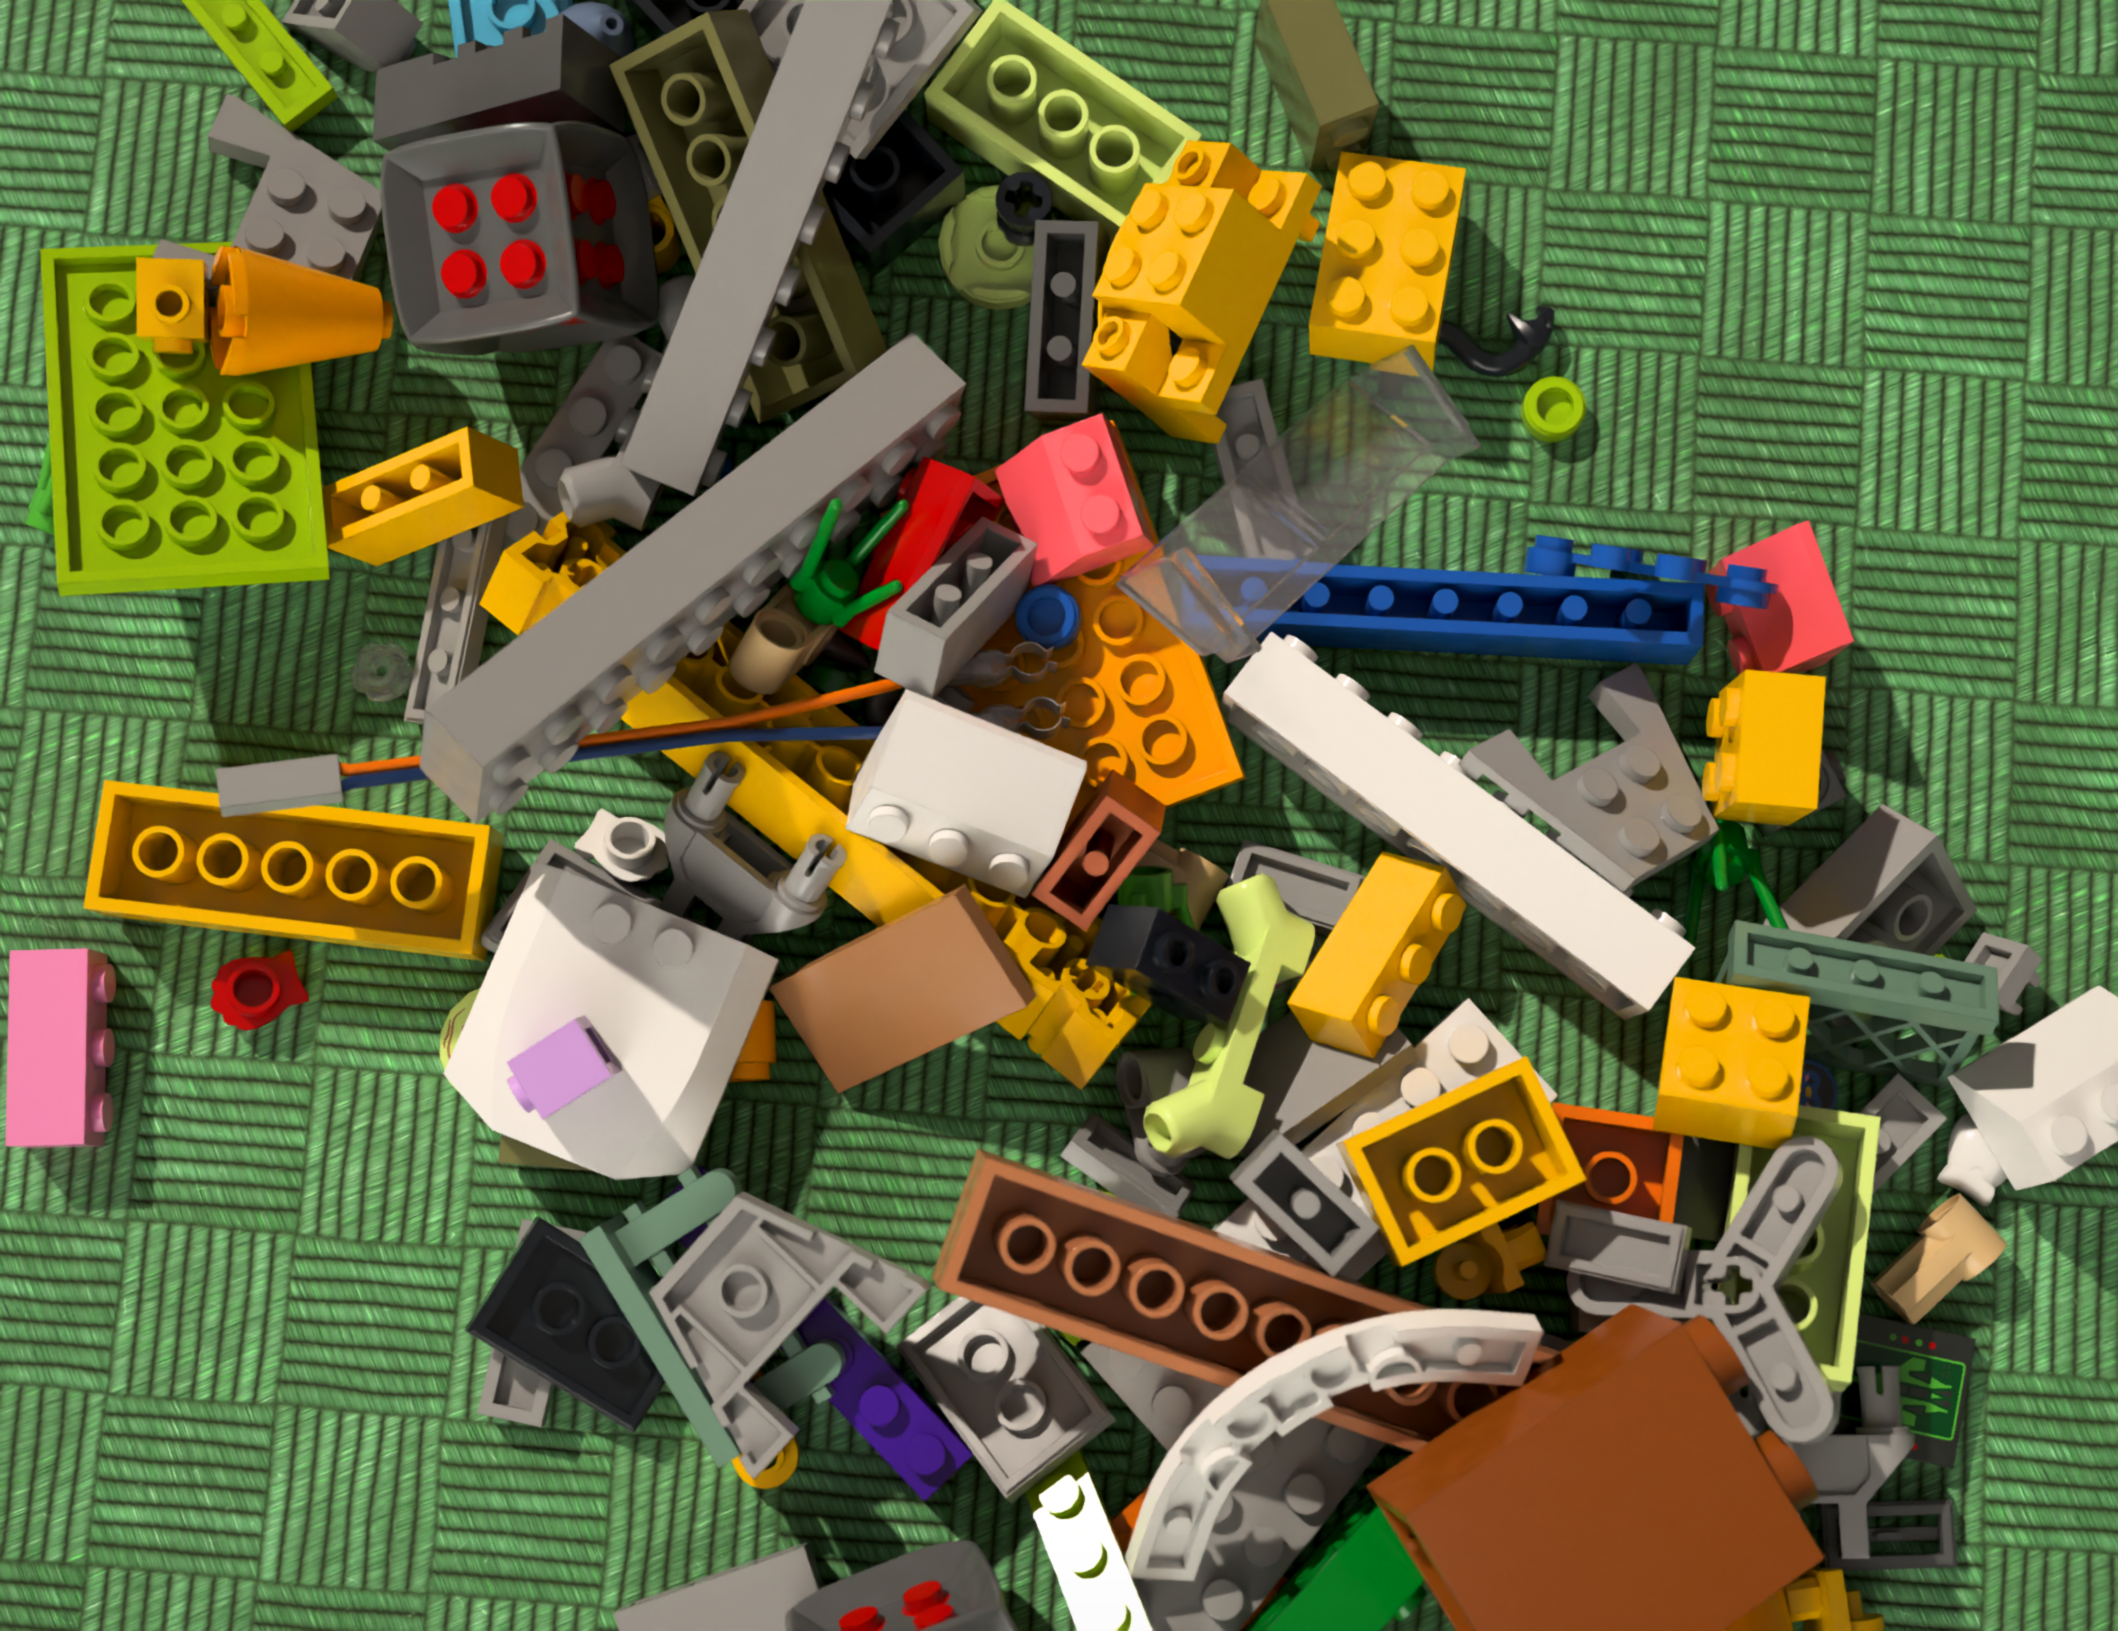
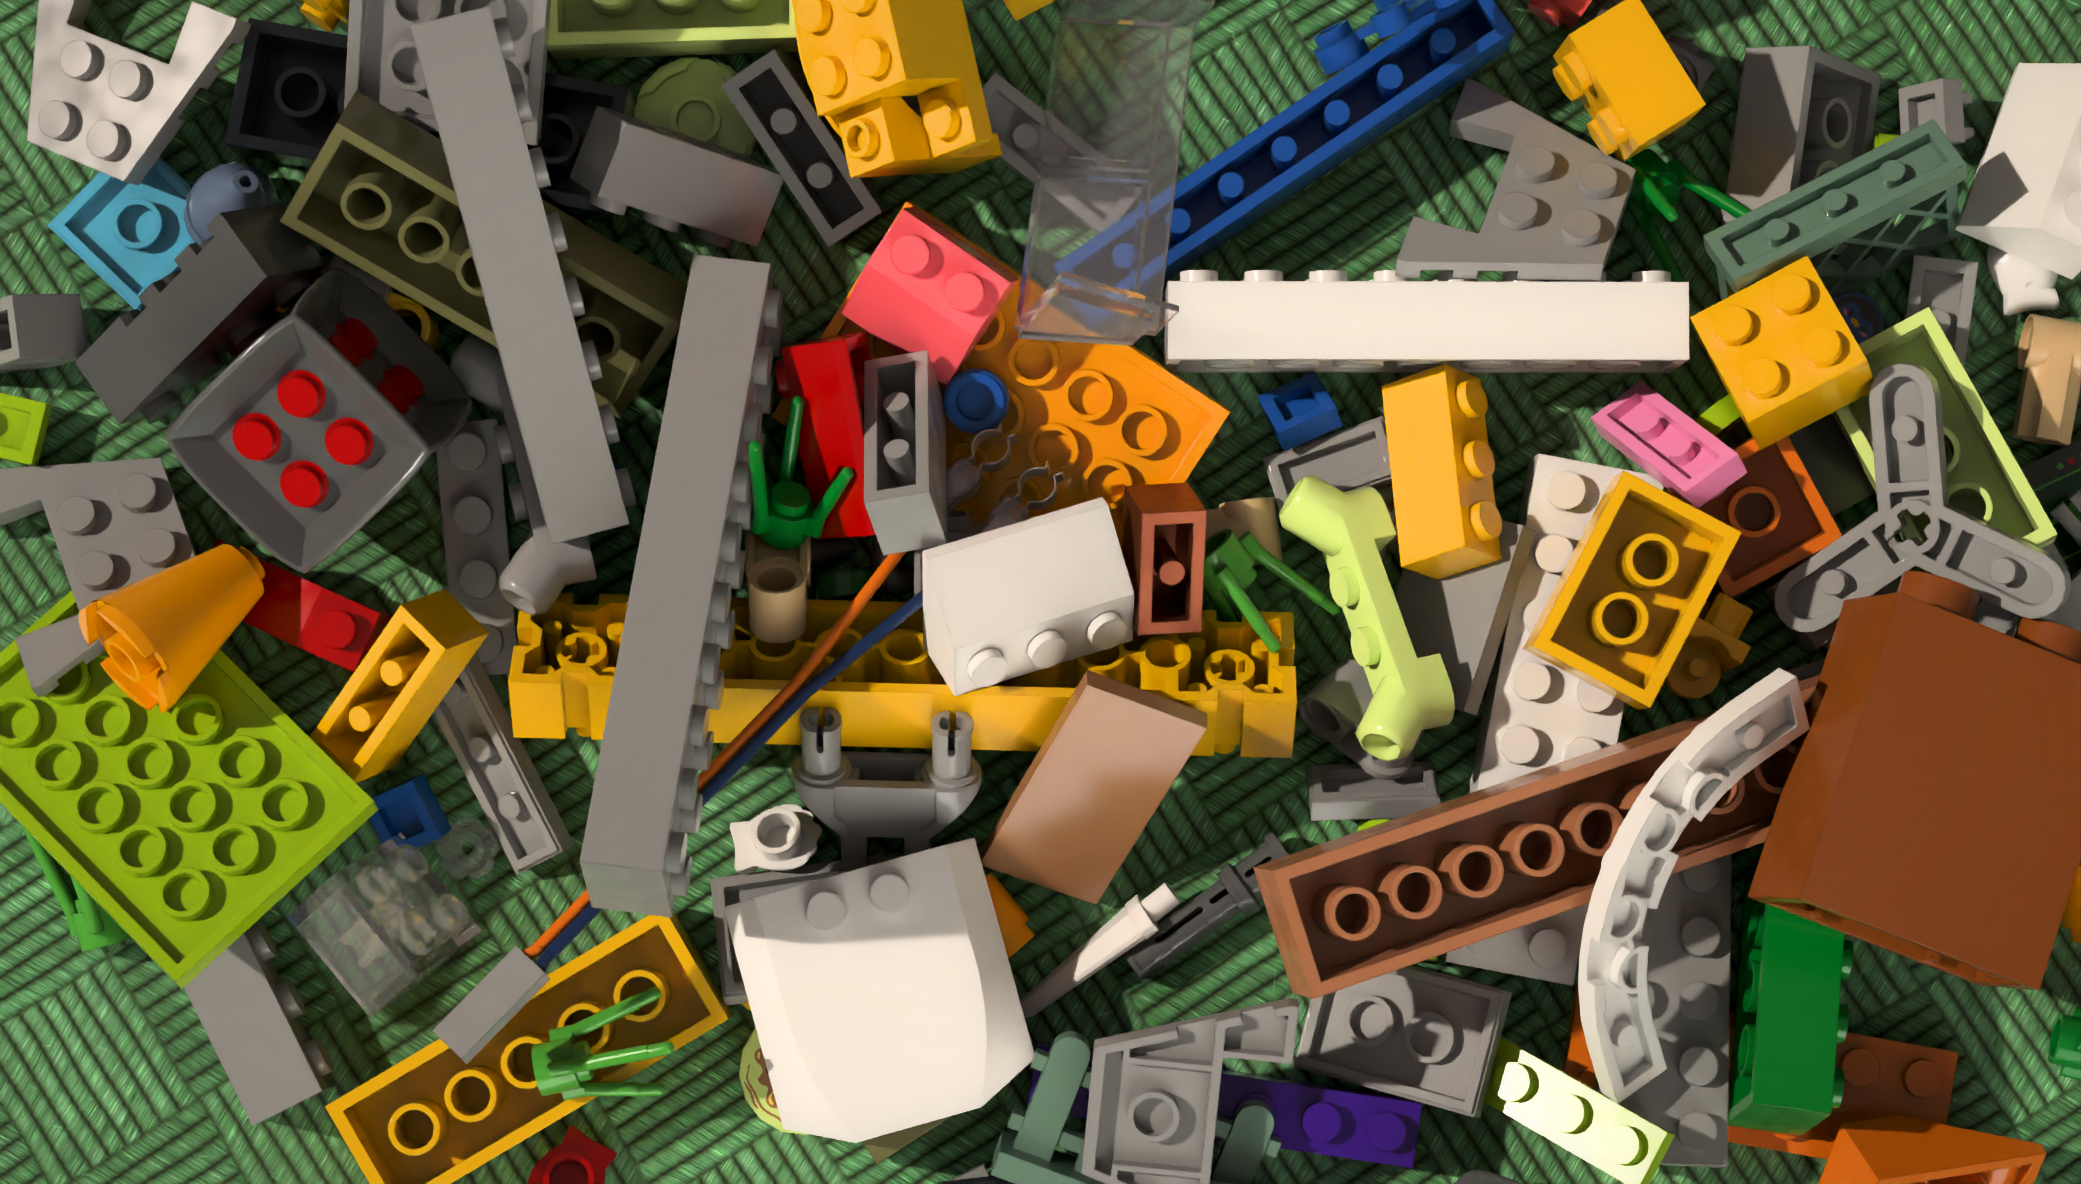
camera: 40 degrees left, 5 degrees up
yellow brick [136,257,209,354] -> none
lavender brick [506,1015,620,1120] -> none
black bush [996,172,1052,246] -> none
black brick [1085,904,1251,1024] -> none
light grey brick [1229,1128,1380,1277] -> none
light grey tile [1544,1200,1693,1295] -> none
none -> light grey brick [184,922,334,1126]
none -> red slope [213,539,392,672]
none -> clear brick [287,832,482,1018]
none -> blue plate [369,773,452,859]
none -> bright green plant [531,987,675,1101]
none -> light grey brick [569,105,784,249]
none -> white bar [1020,882,1181,1018]
none -> dark grey pin [1123,831,1289,983]
none -> blue plate [1257,371,1343,452]
none -> bright pink plate [1590,381,1748,509]
none -> lime tile [1695,394,1743,439]

